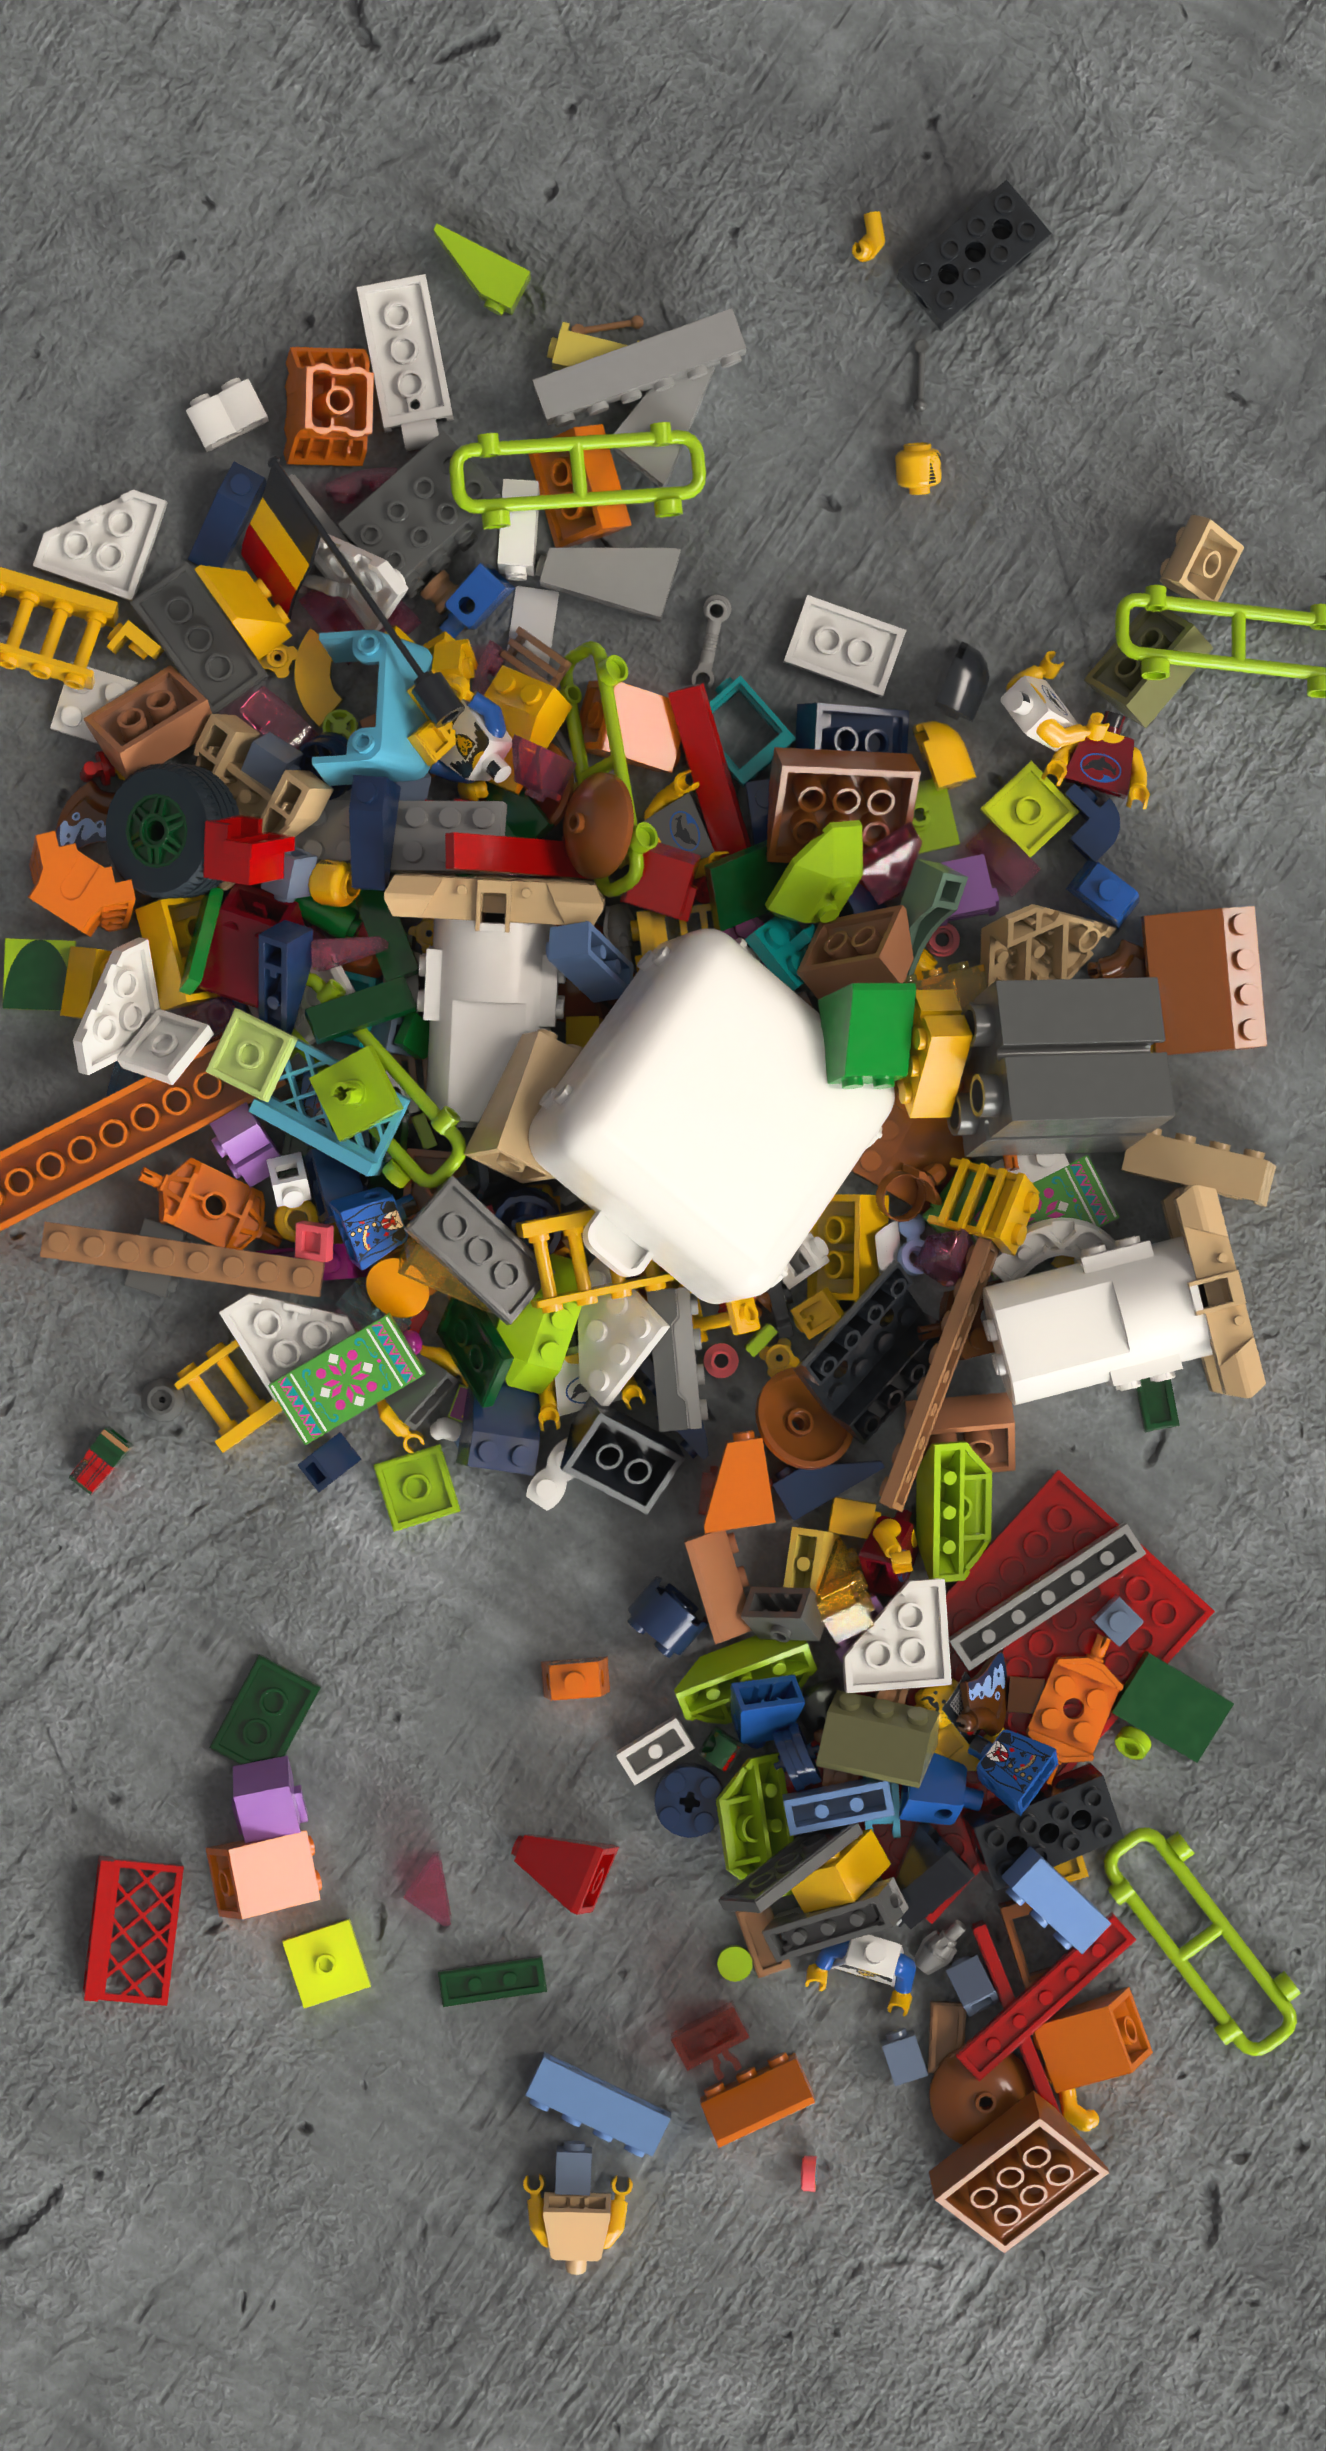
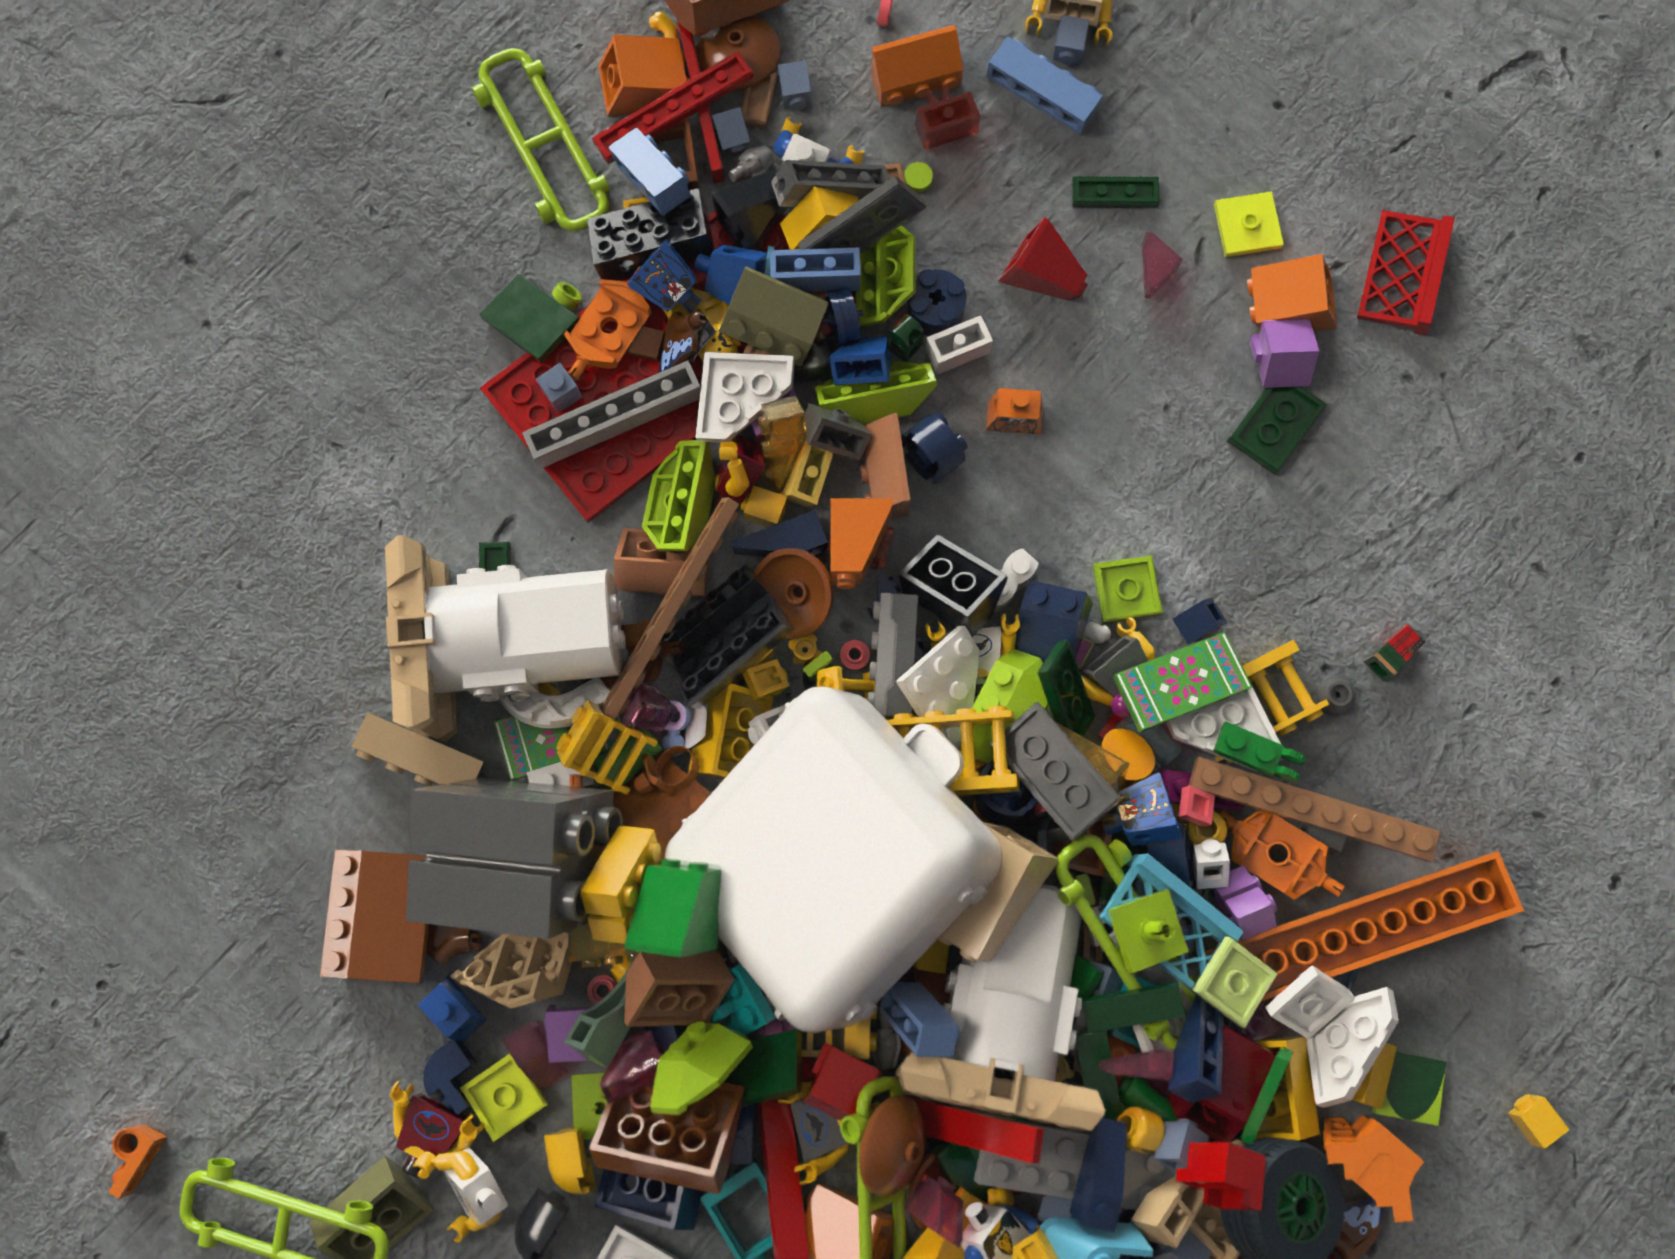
camera: 170 degrees left, 10 degrees down
none -> green hinge [1212,721,1307,783]

